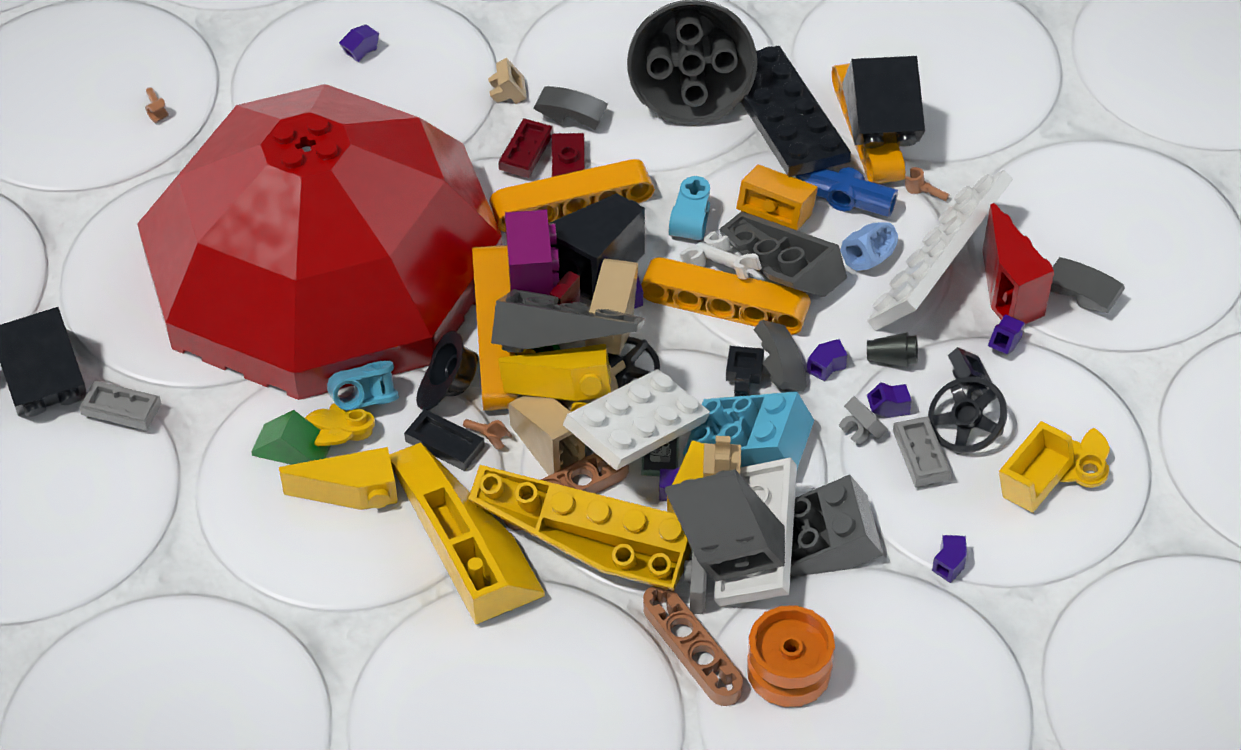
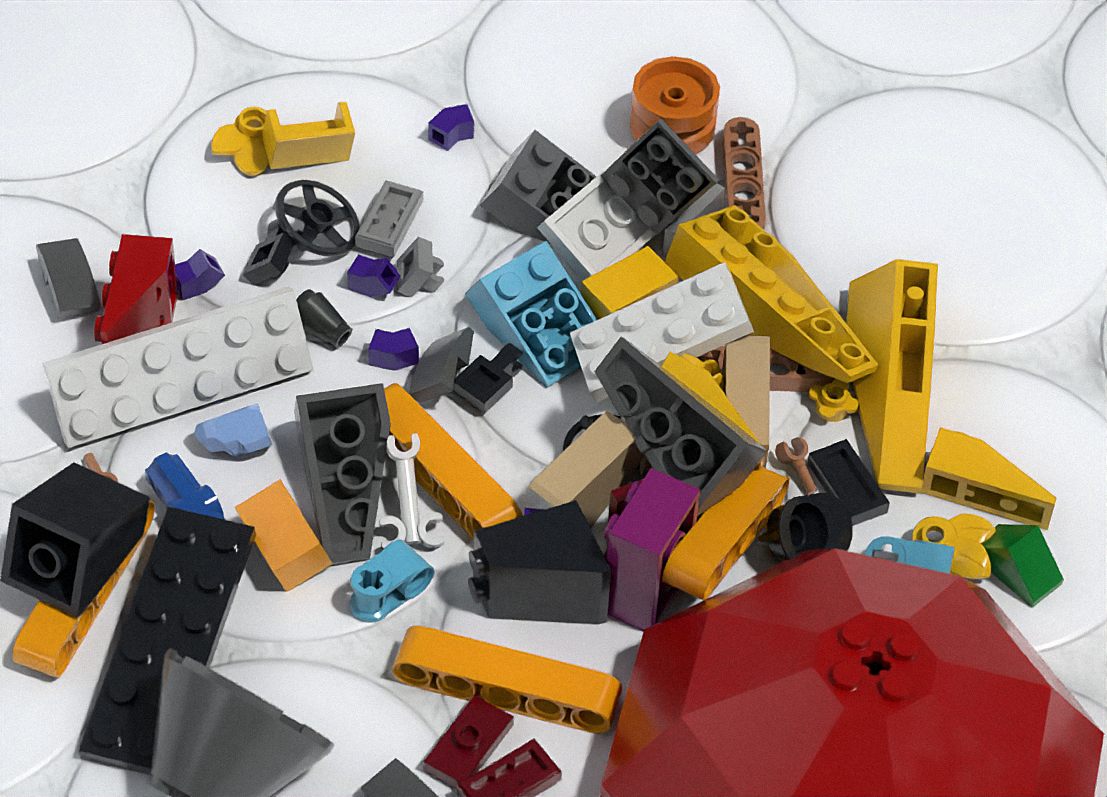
camera: 150 degrees left, 0 degrees up
tan tile [703,436,741,477] -> none

